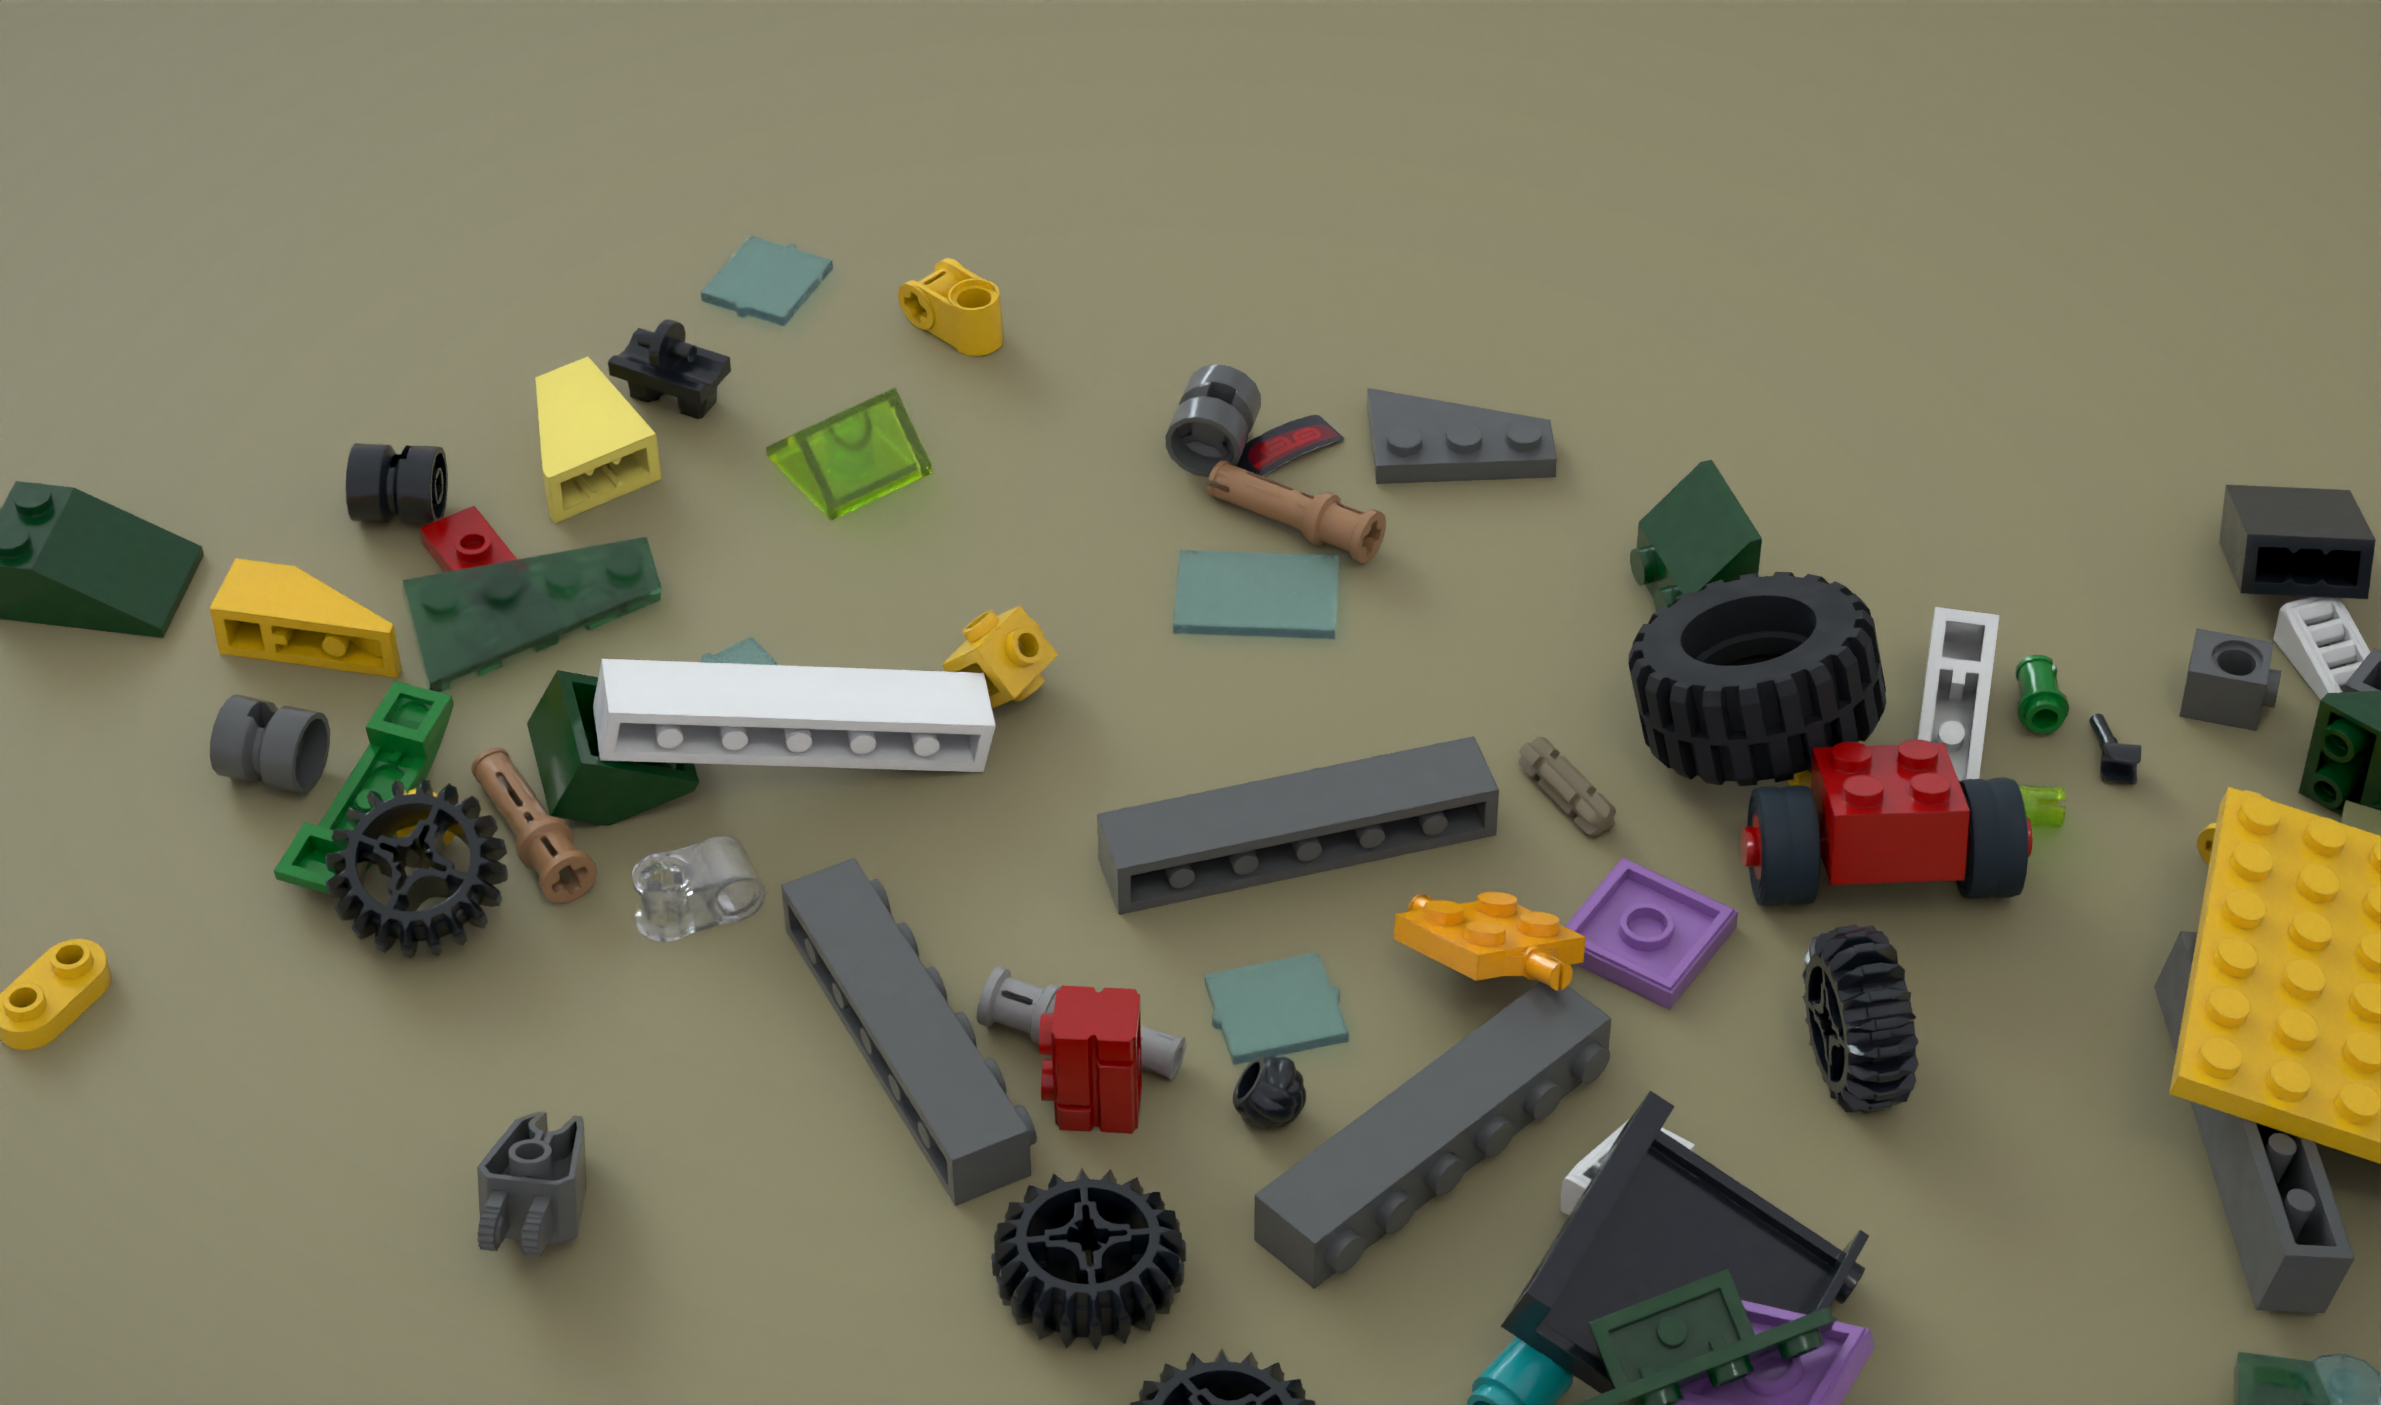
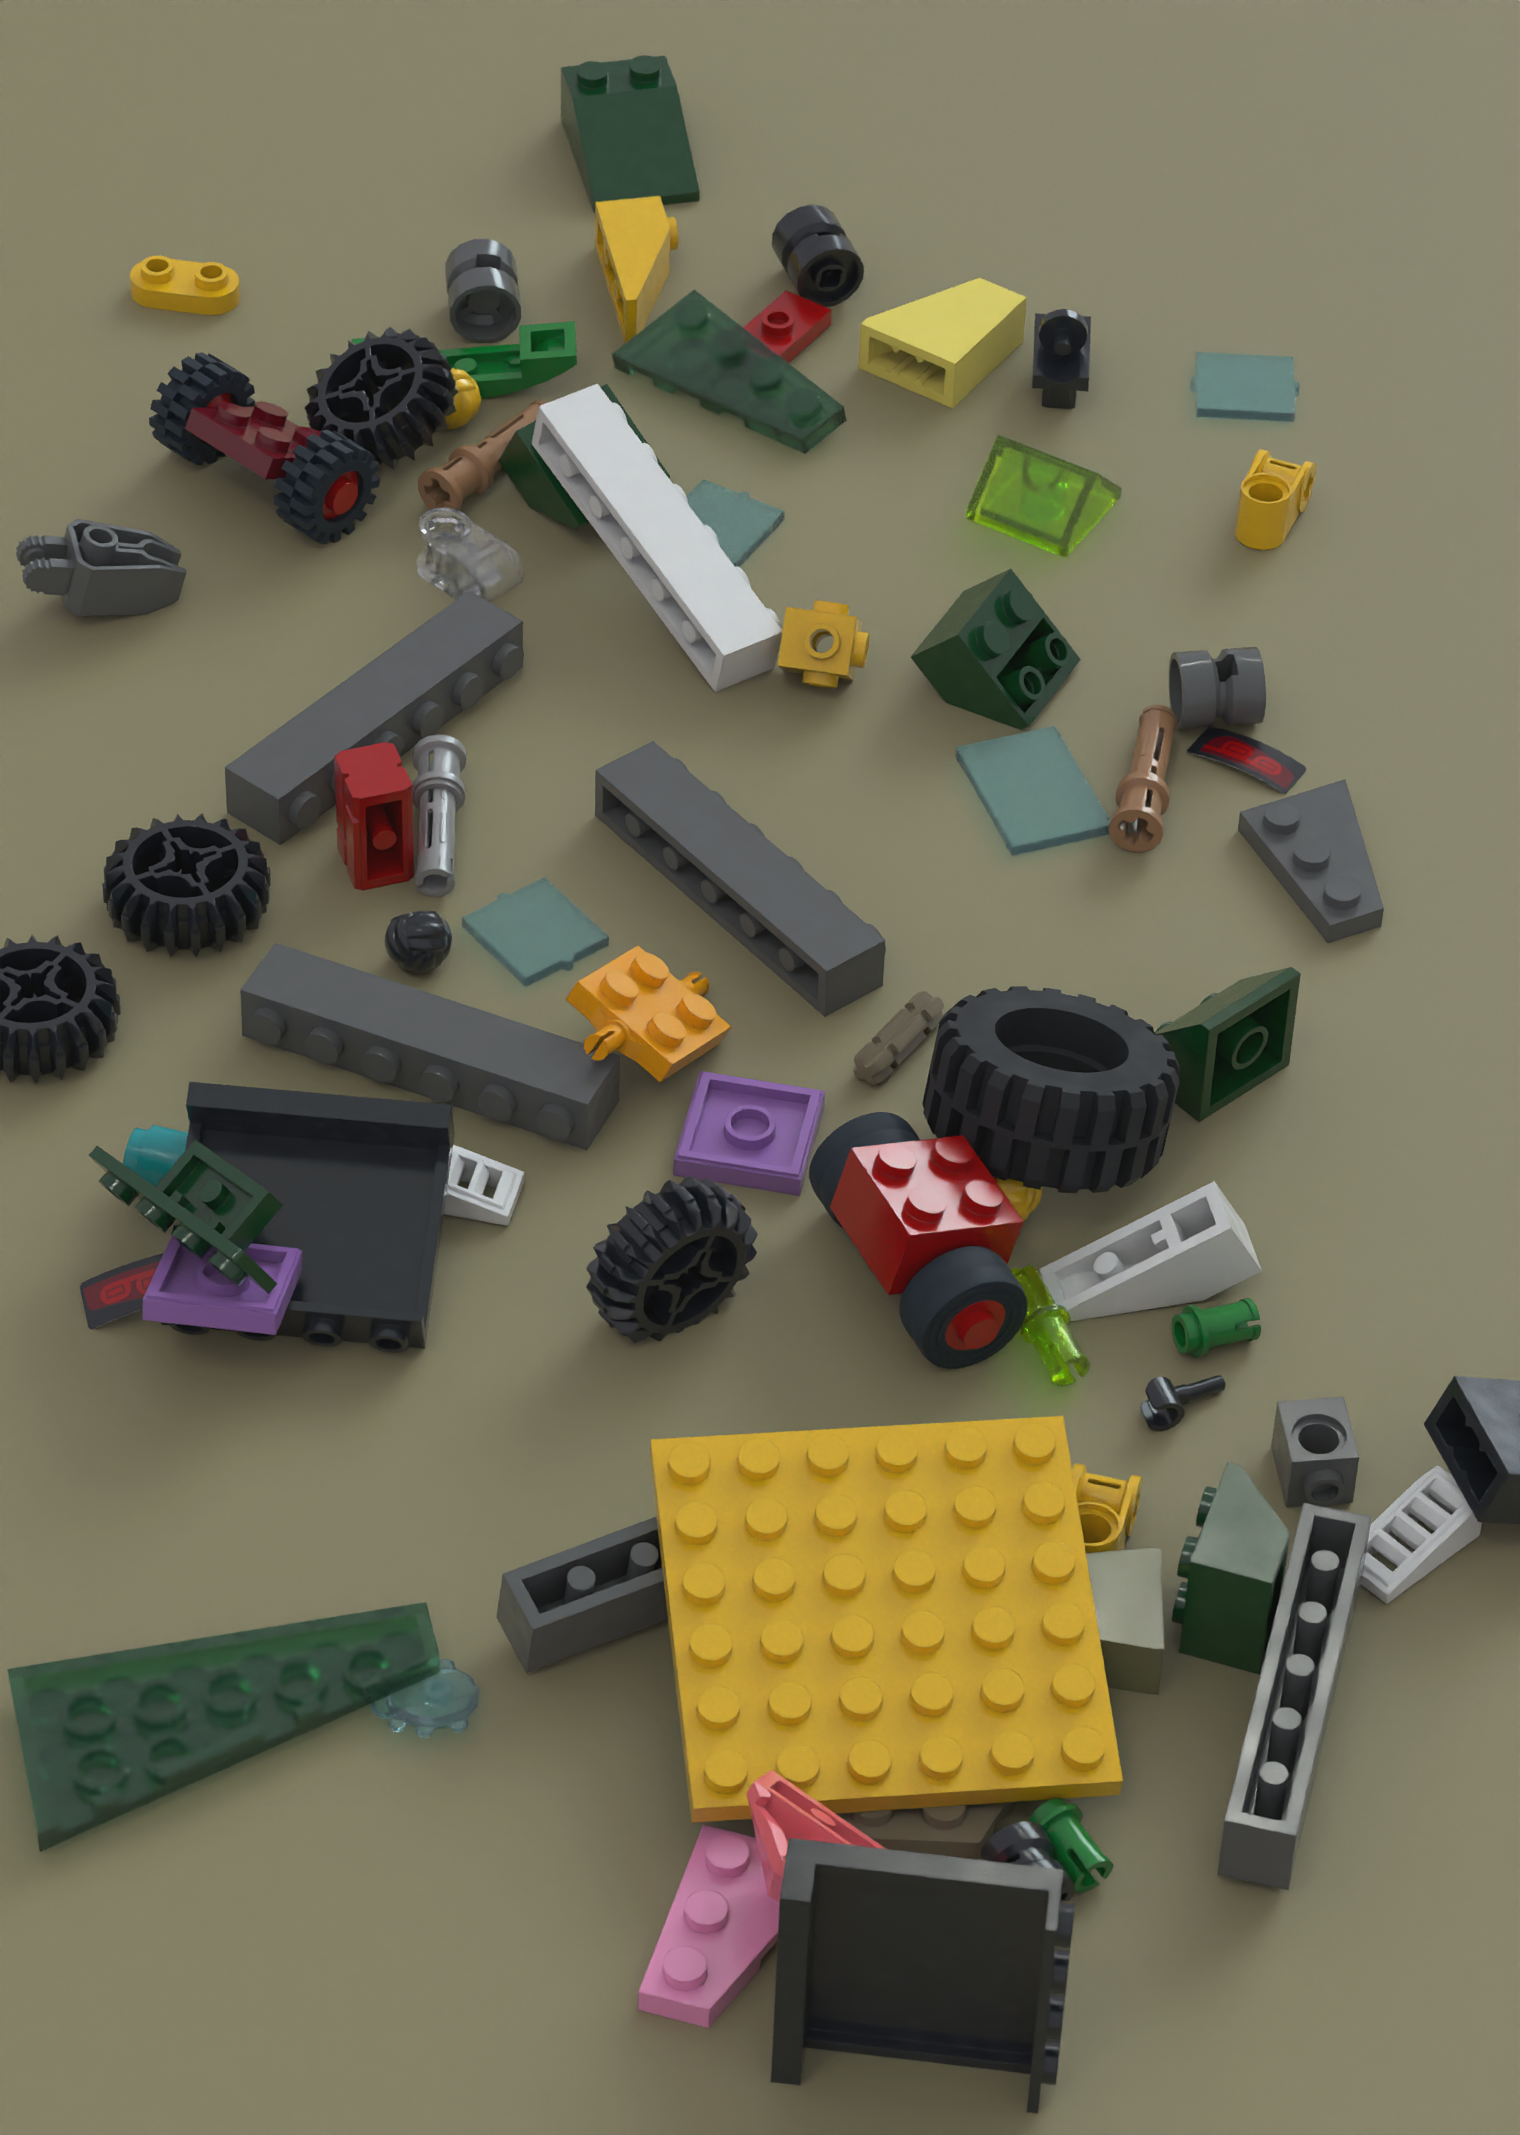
camera: 65 degrees right, 0 degrees up
none -> black plate [149,352,380,544]
none -> dark green slope [911,569,1081,730]

